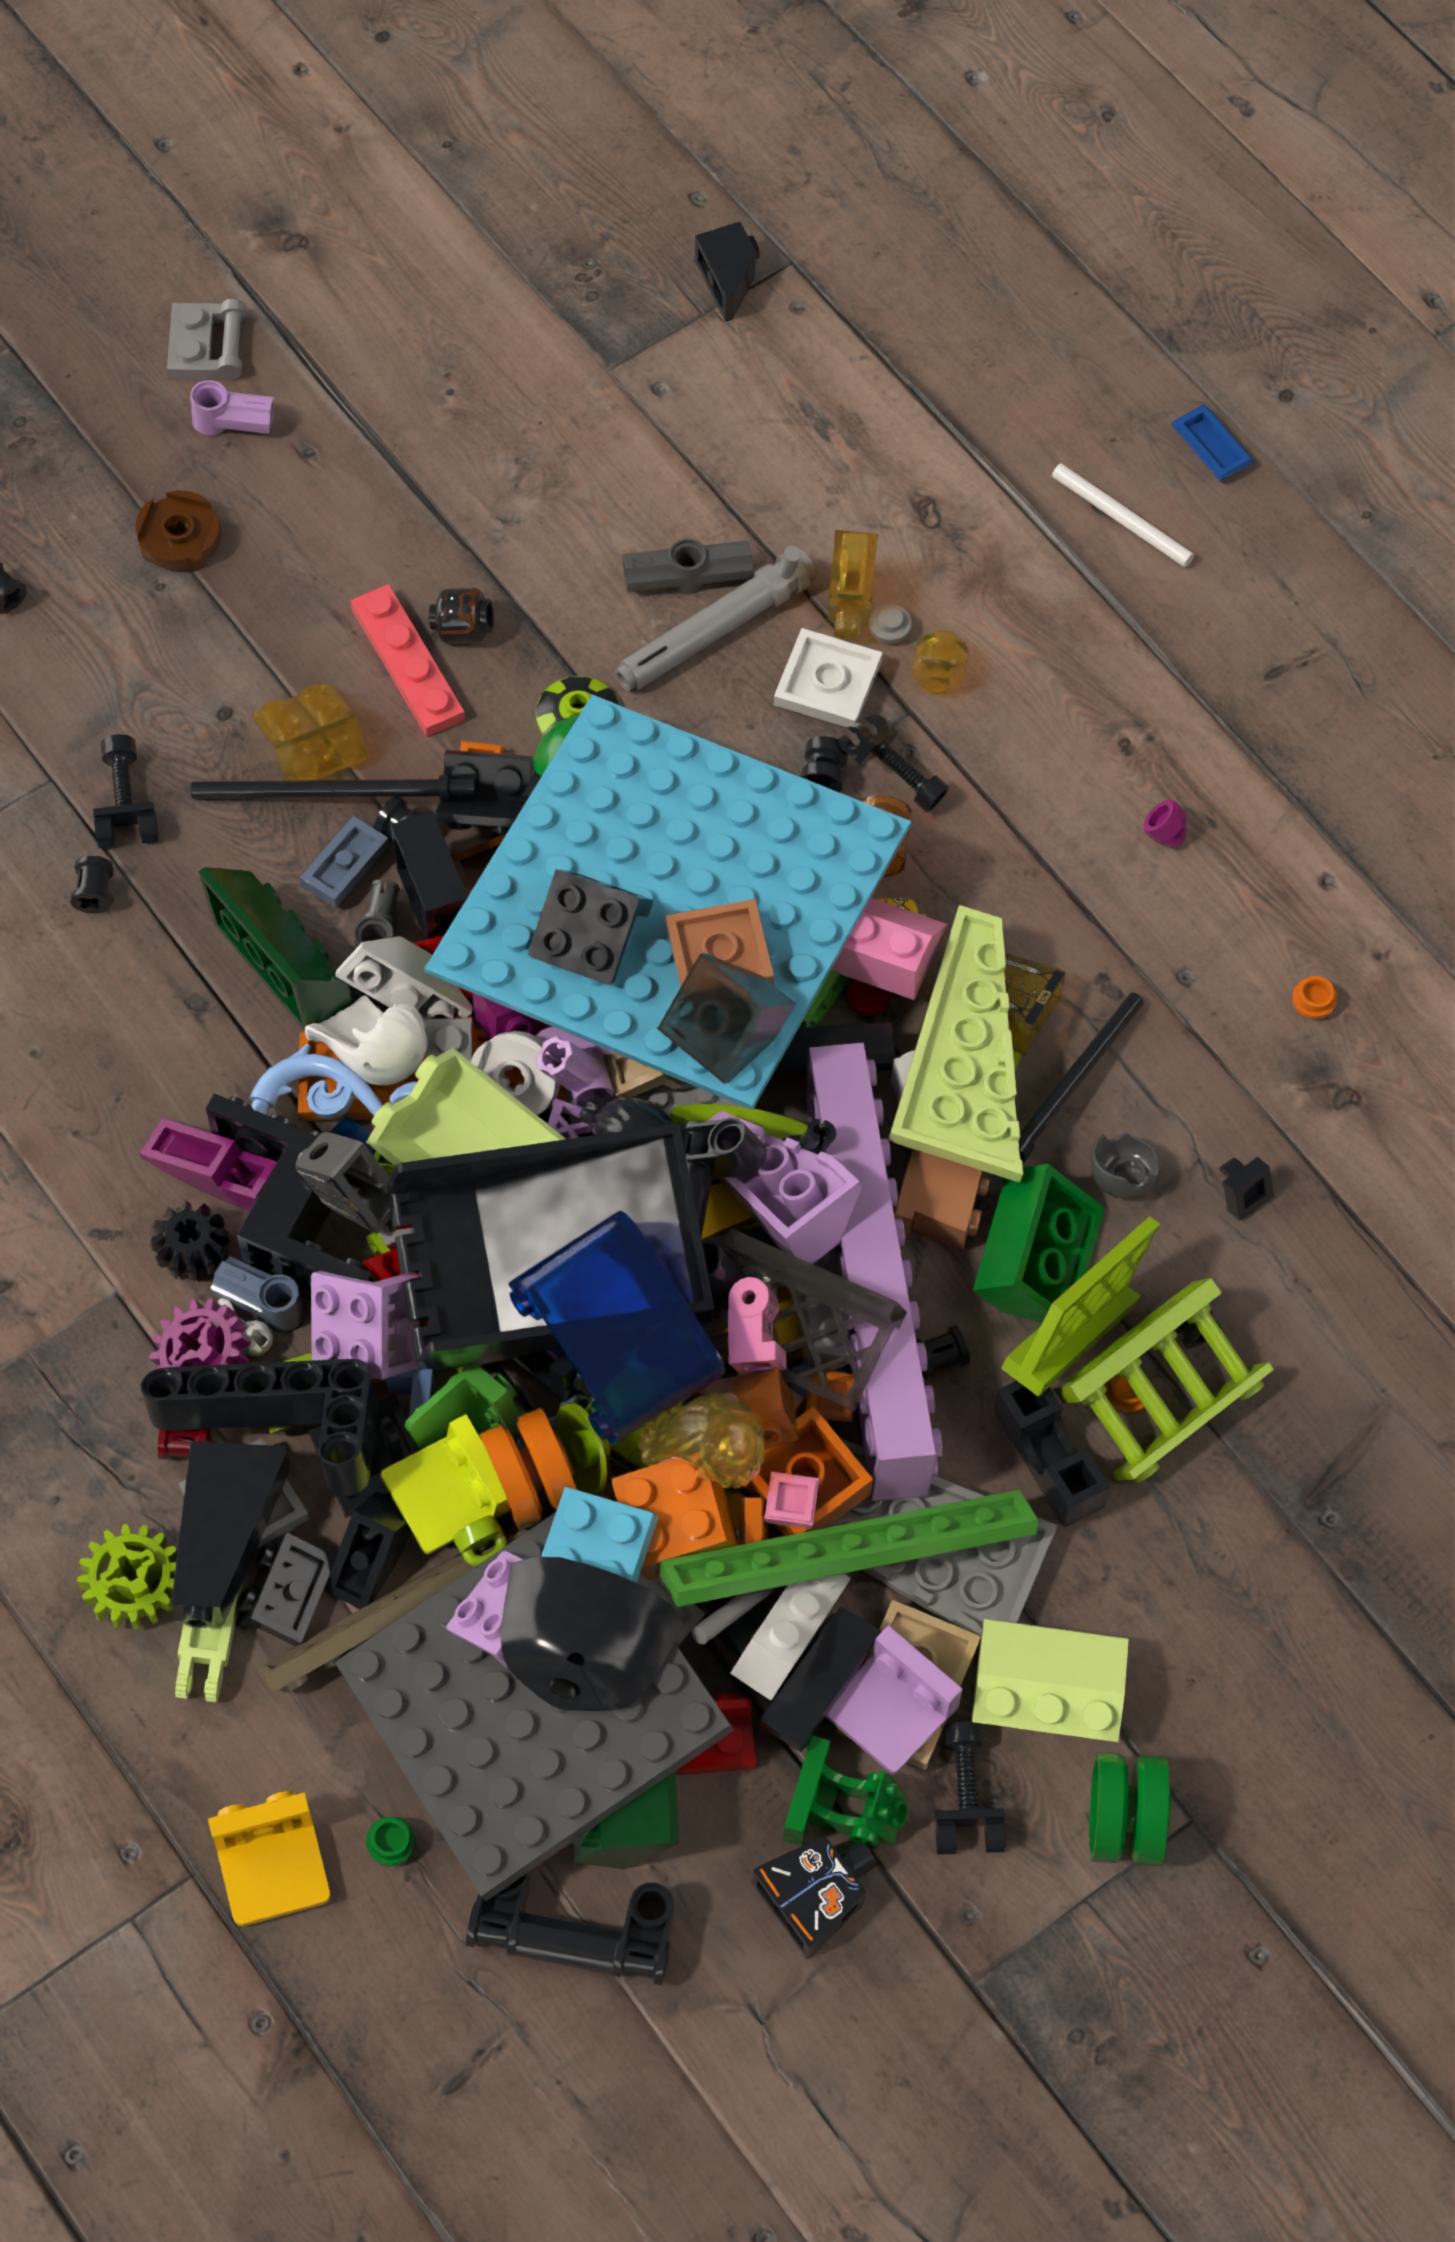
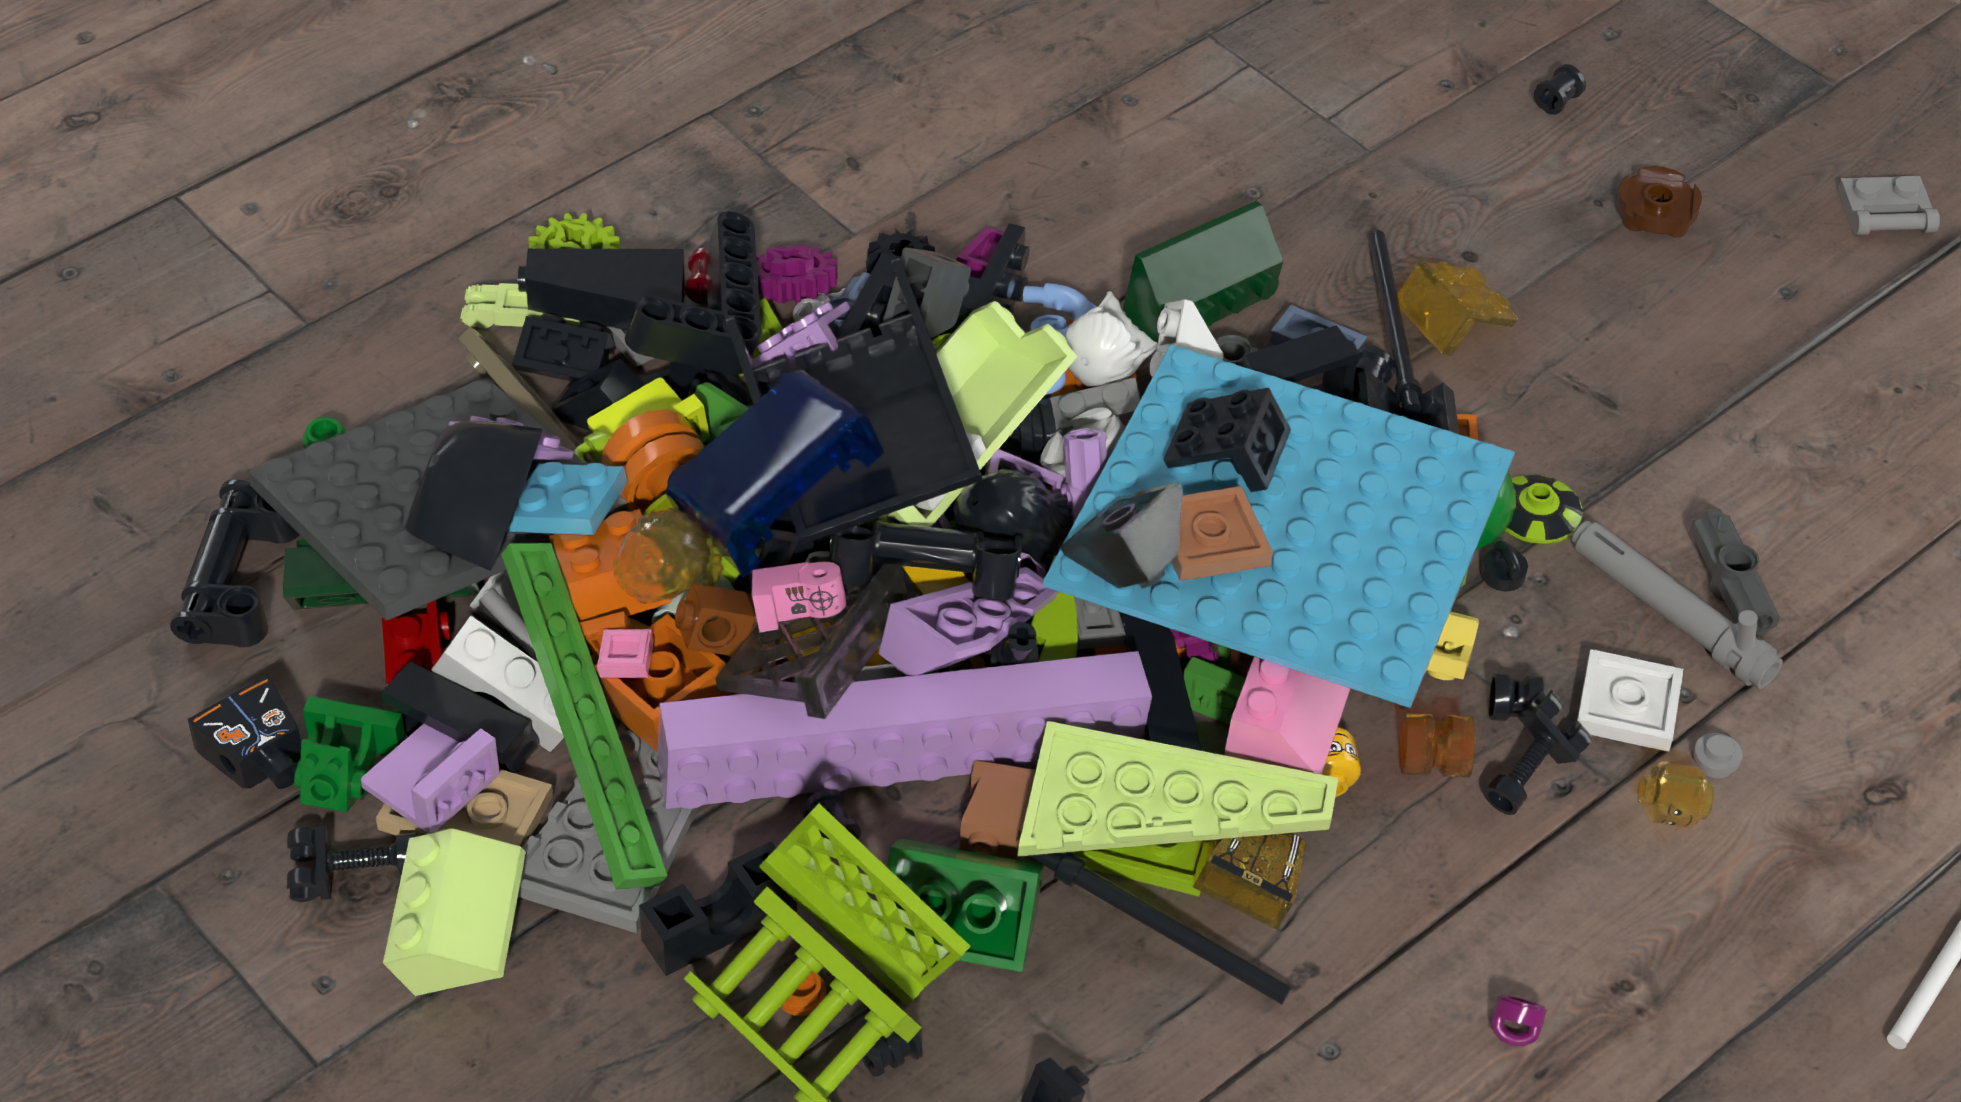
camera: 85 degrees right, 15 degrees down
black bush [70,856,114,914] -> none
black bar [93,734,158,849] -> none
lavender piece [190,380,274,436] -> none
yellow bracket [208,1791,331,1927] -> none
coral plate [350,584,465,737] -> none
black head [429,588,494,644] -> none
clear yellow torso [828,530,878,640] -> none
green wheel [1089,1752,1171,1866] -> none
dark grey hair [1090,1132,1161,1198] -> none

